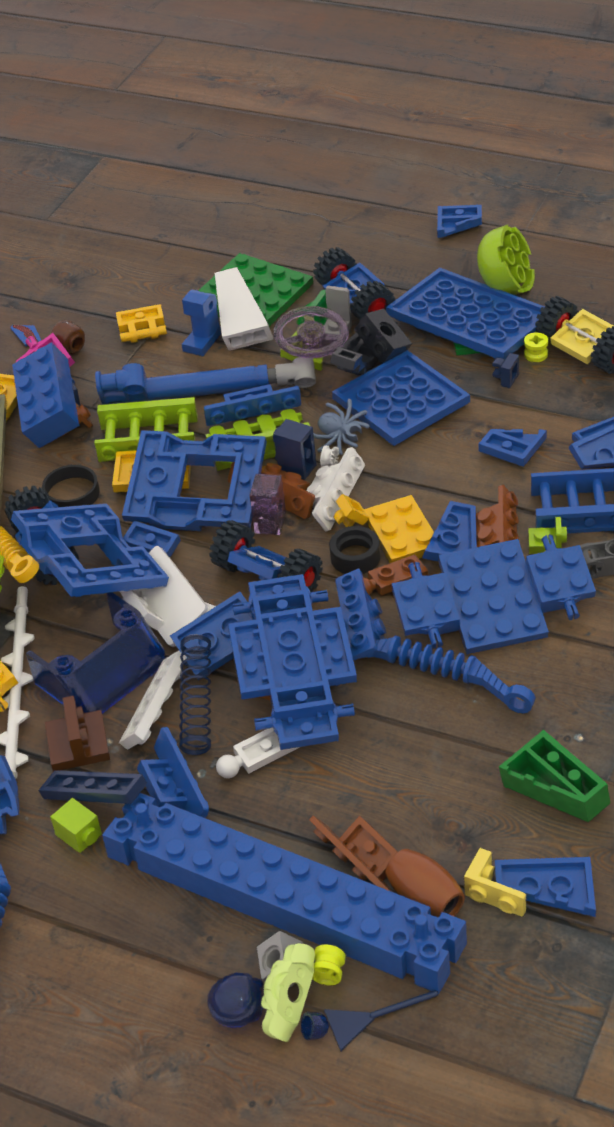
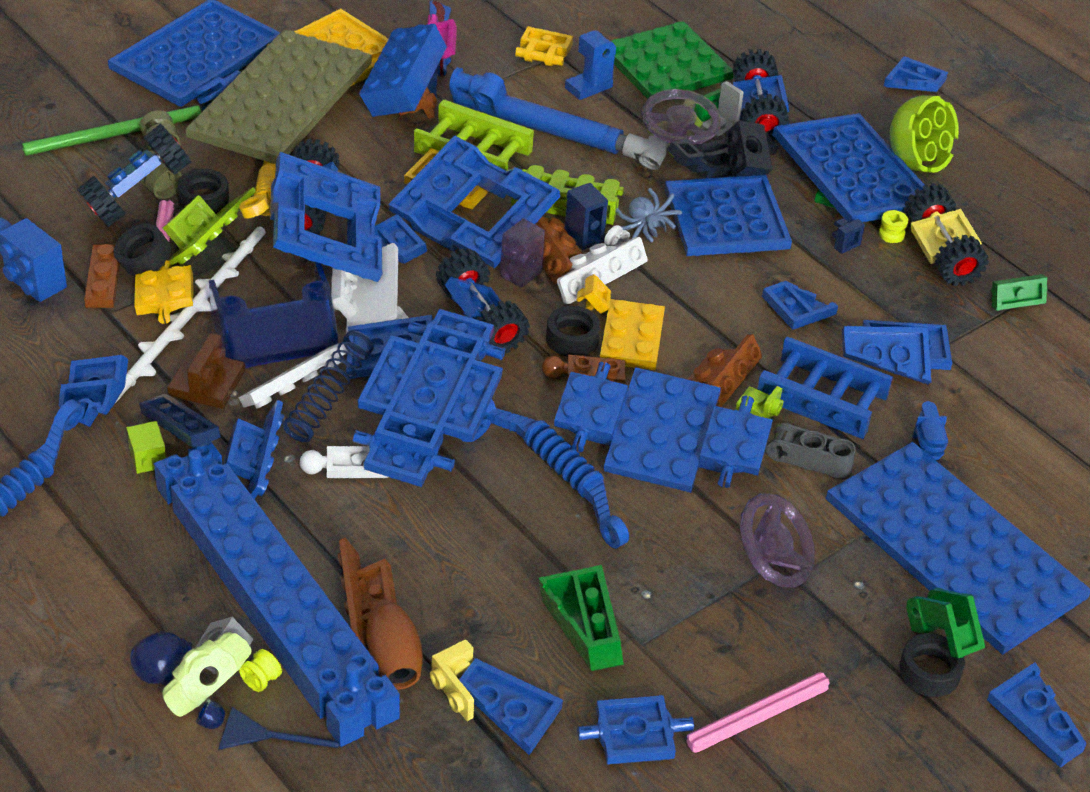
camera: 20 degrees right, 0 degrees up
black tyre [42,465,100,507] -> none
reddish brown head [51,320,85,354] -> none
blue bracket [204,384,301,426] -> none
white slope [215,267,273,351] -> none
blue bracket [335,569,386,660] -> none
blue wing [422,501,477,561] -> none

